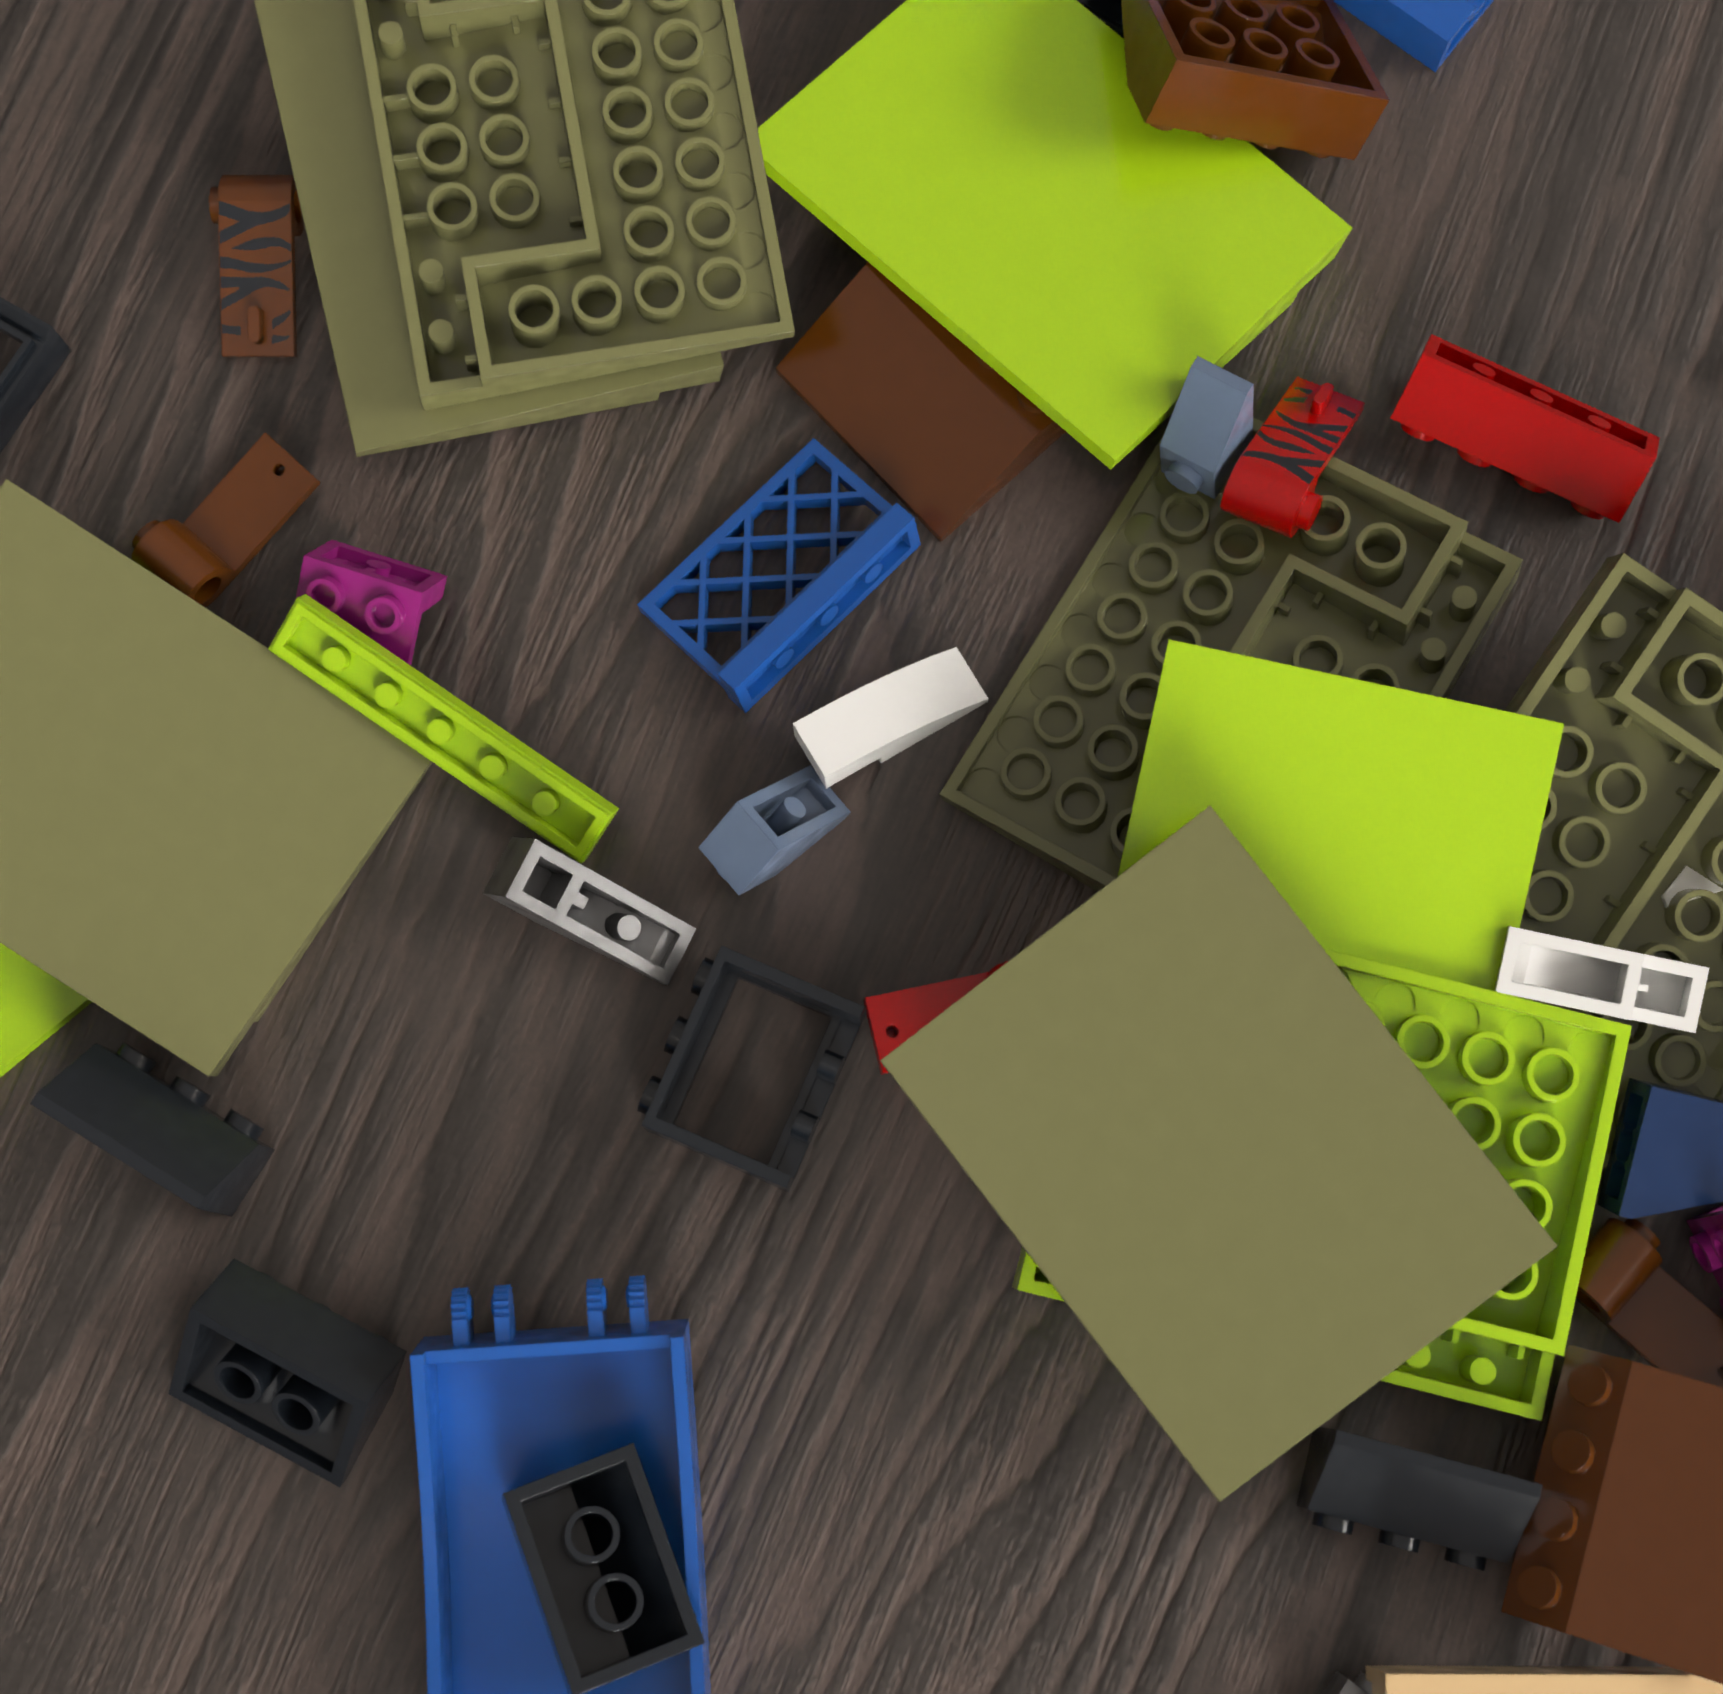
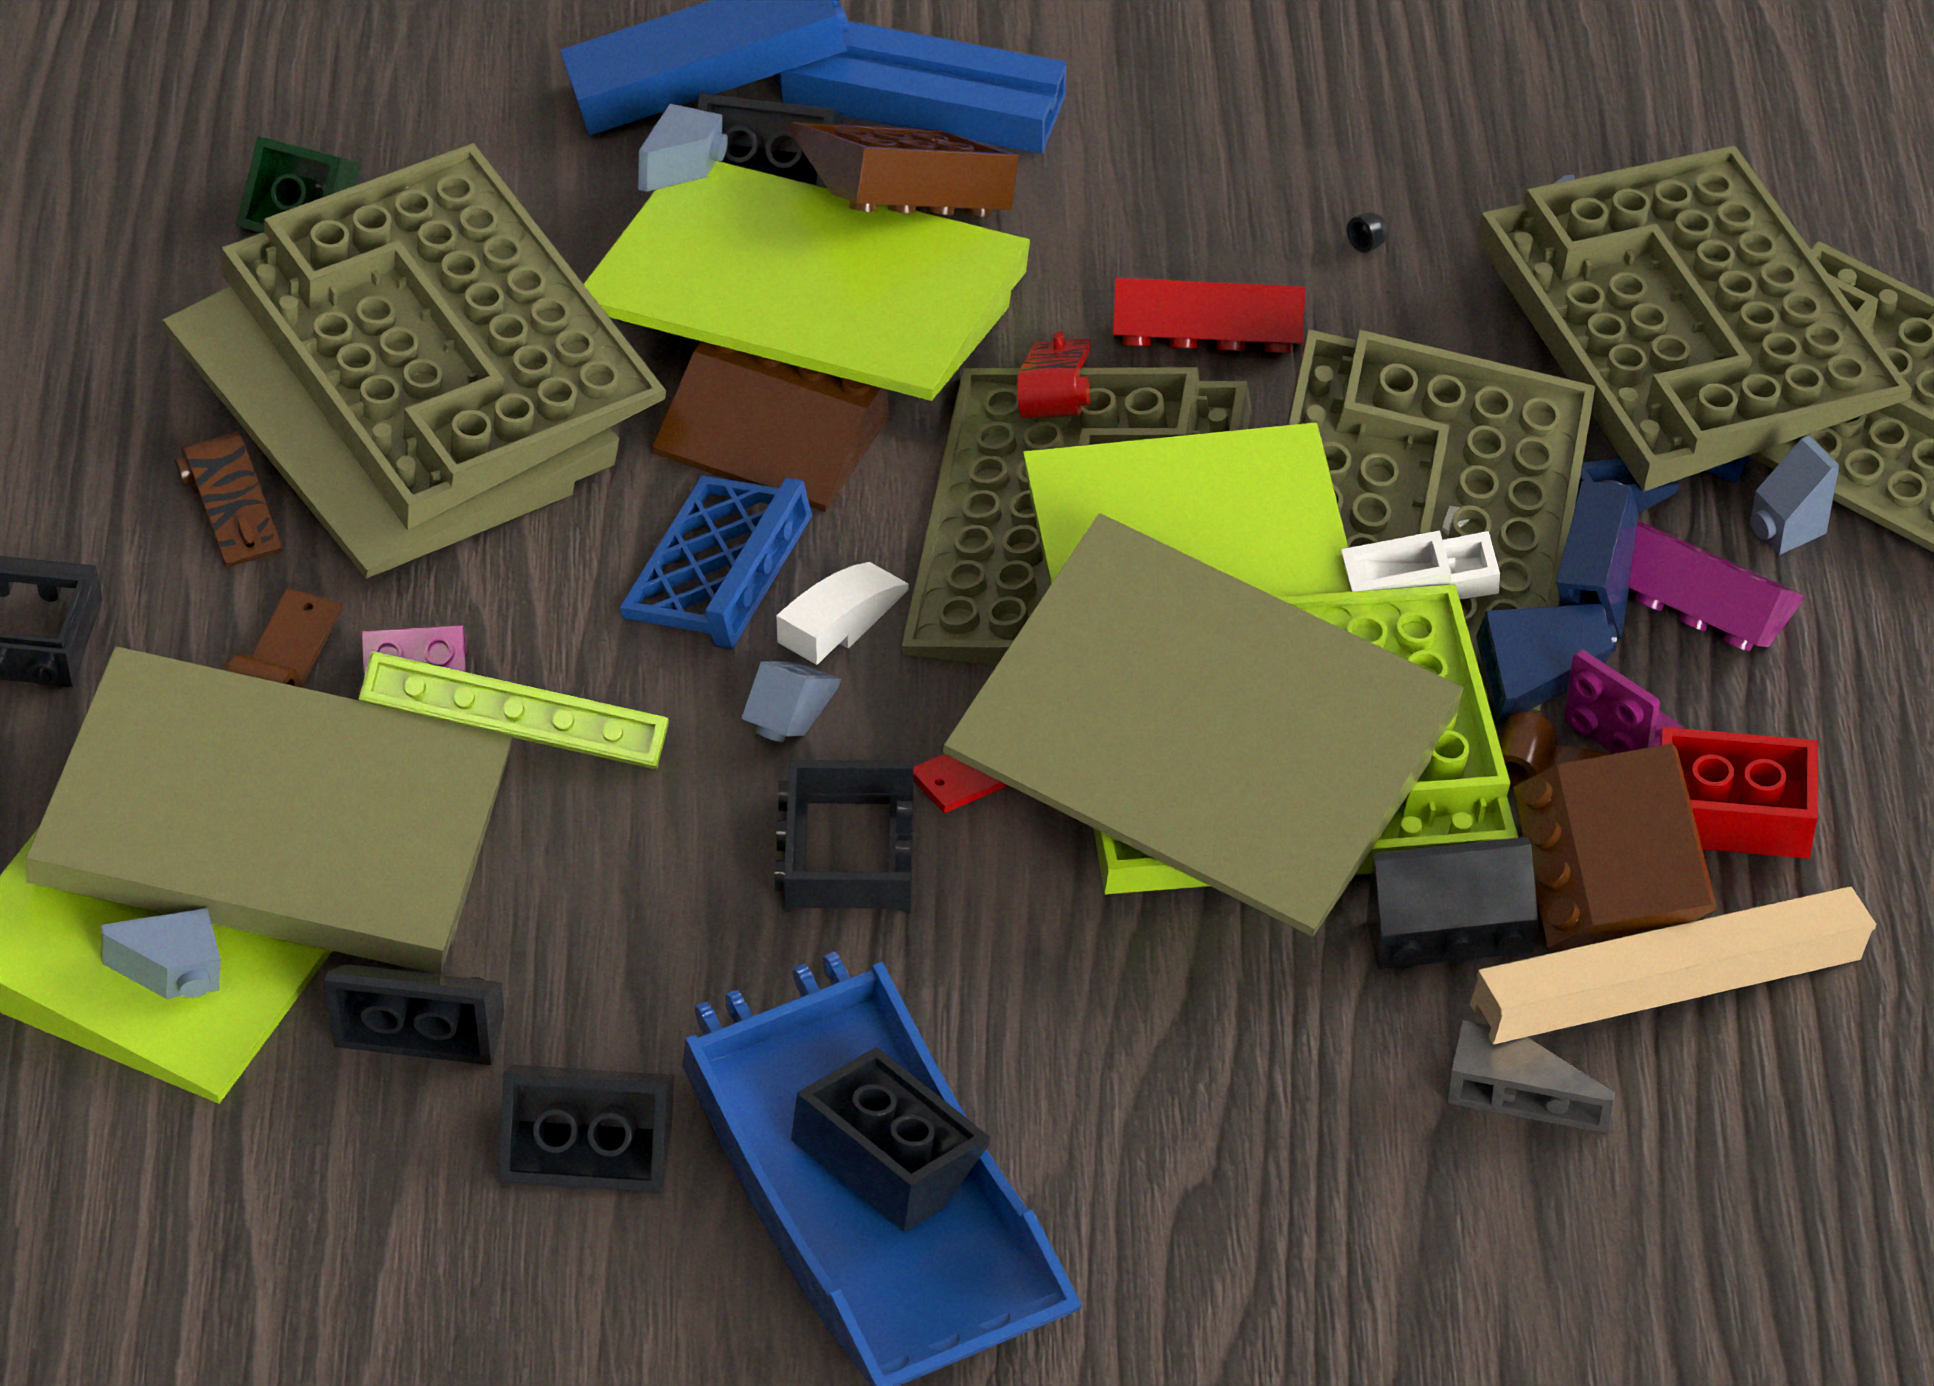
camera: 25 degrees left, 30 degrees down
flat silver slope [483,837,696,985] -> none
sand blue slope [1160,356,1254,499] -> none

